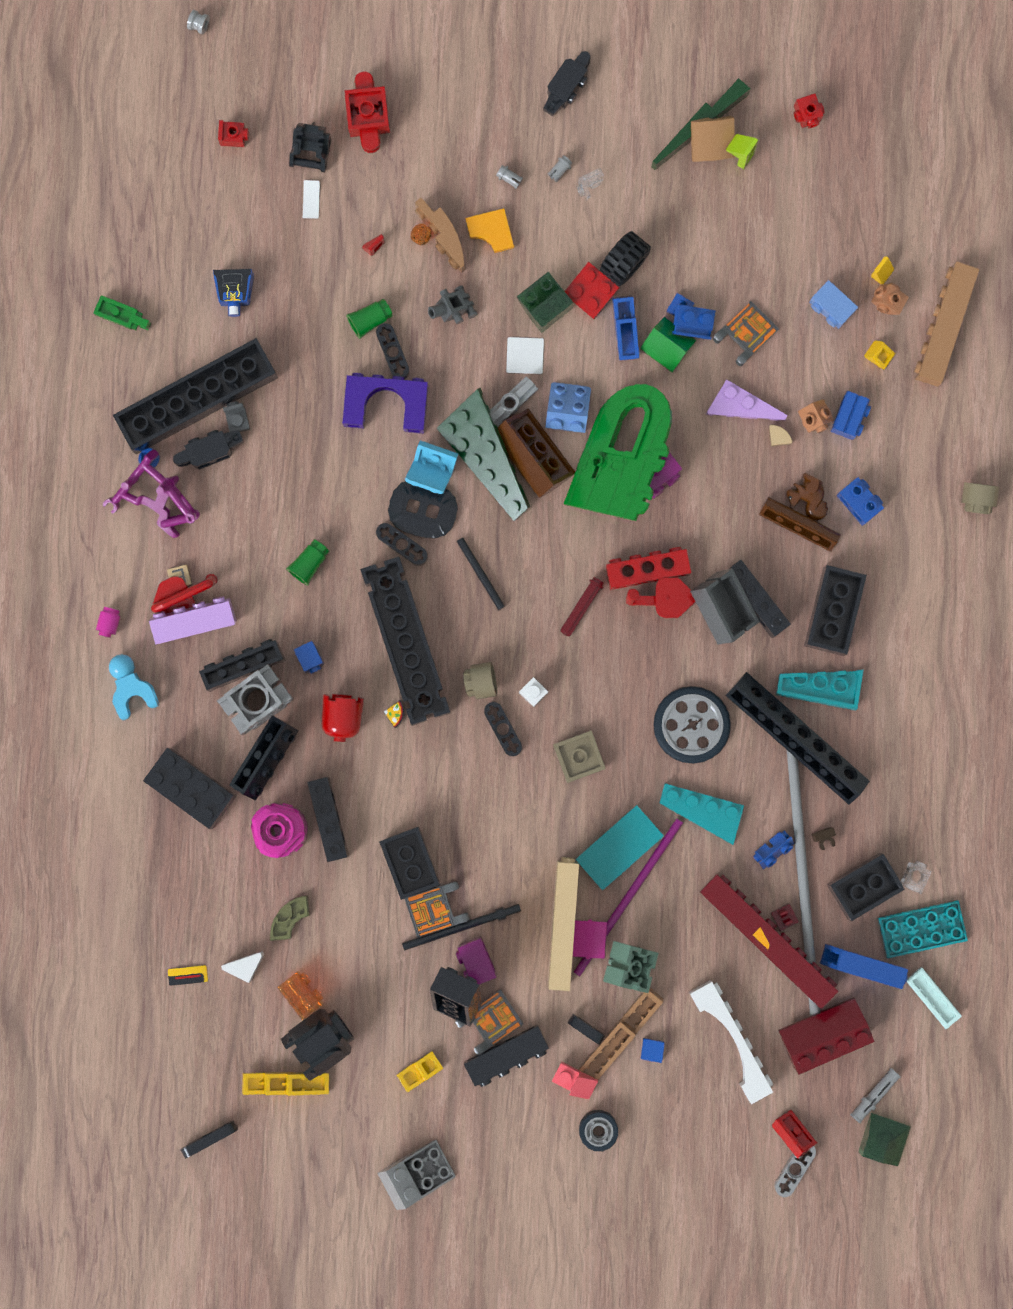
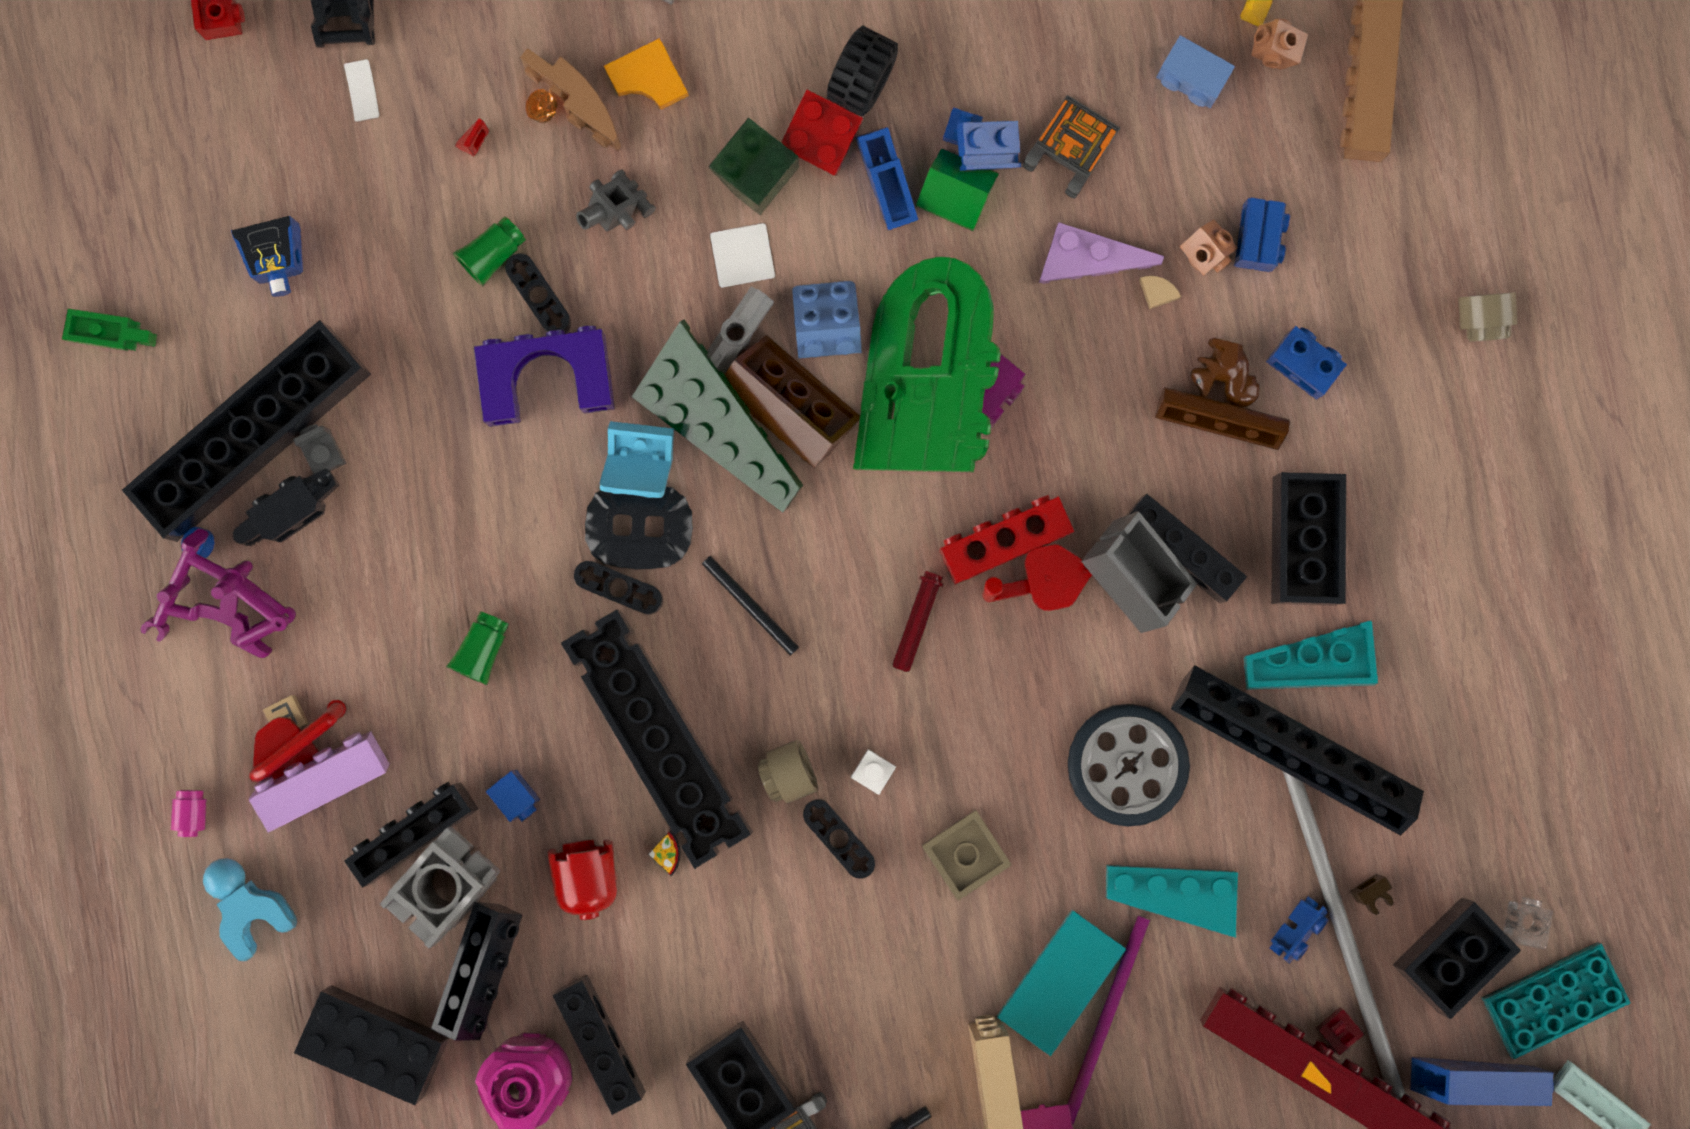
camera: 15 degrees left, 0 degrees up
yellow slope [864,340,896,370] -> none

